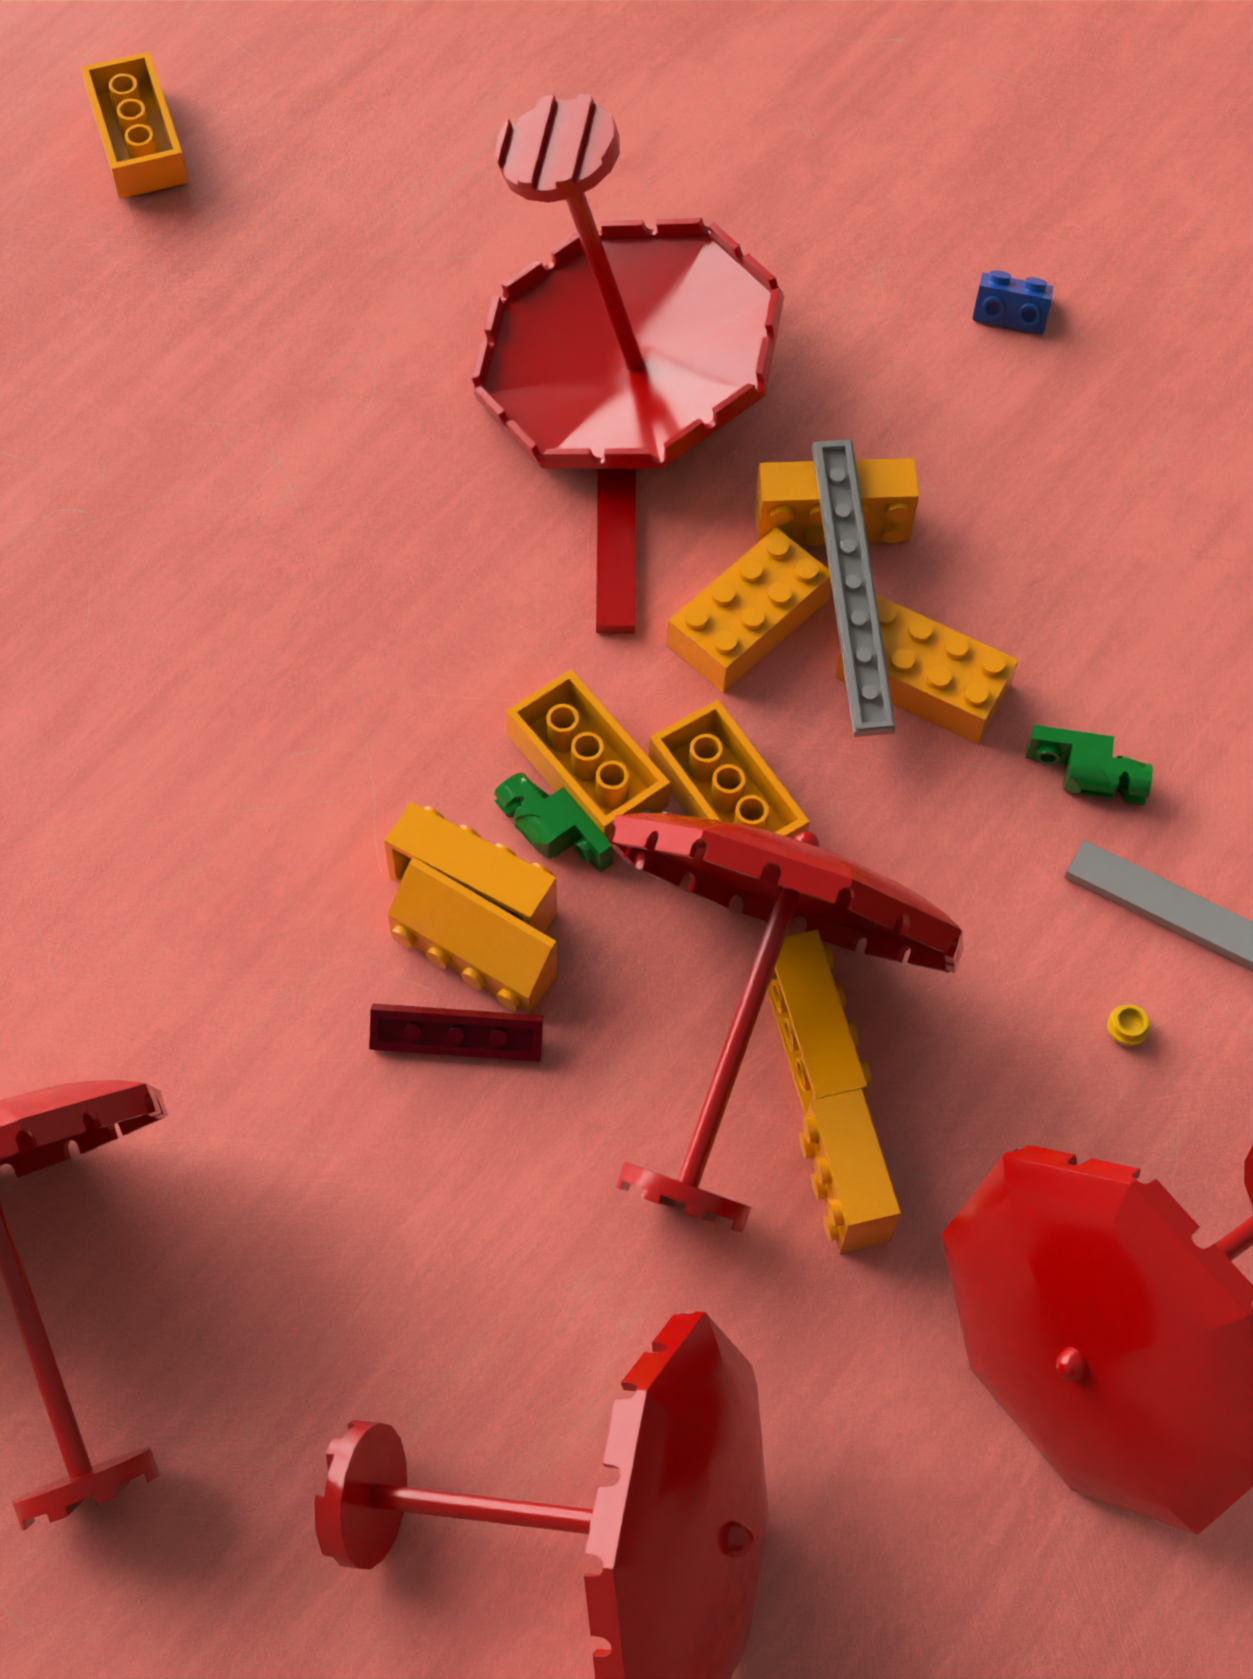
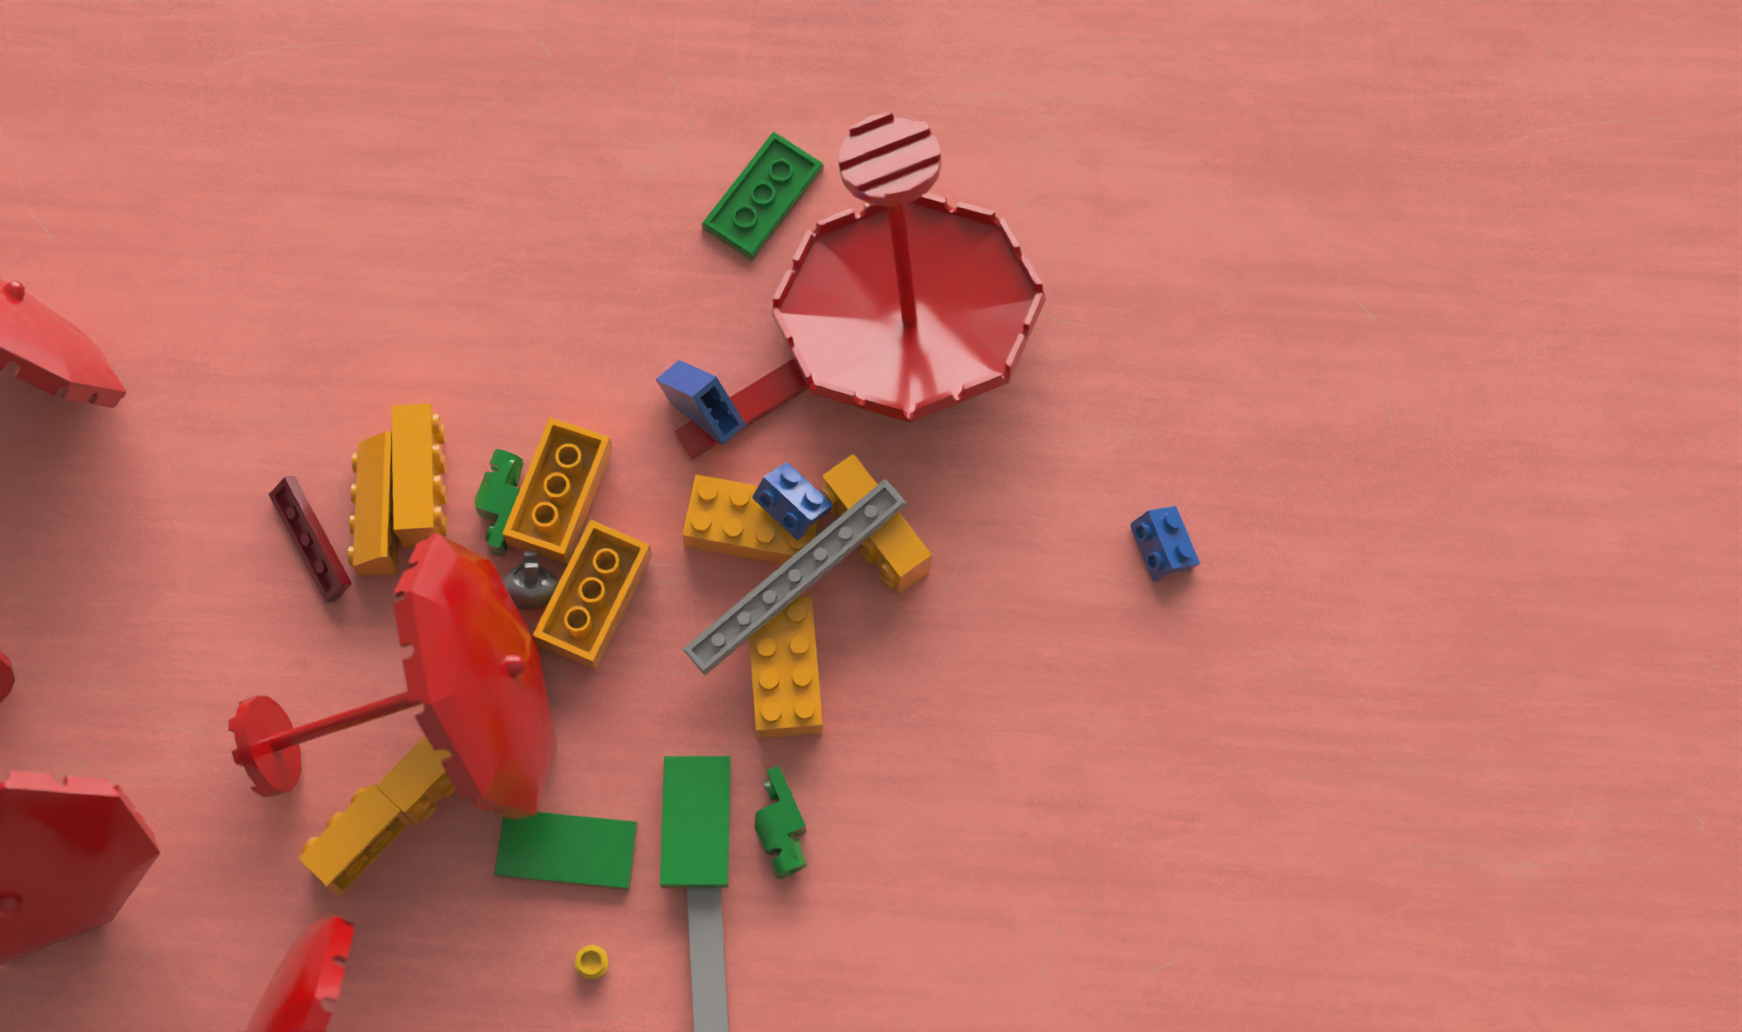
camera: 55 degrees right, 10 degrees up
none -> green tile [494,812,638,890]
none -> blue slope [655,360,746,445]
none -> green tile [660,756,731,888]
none -> green tile [702,131,824,261]
none -> blue bracket [752,462,833,540]

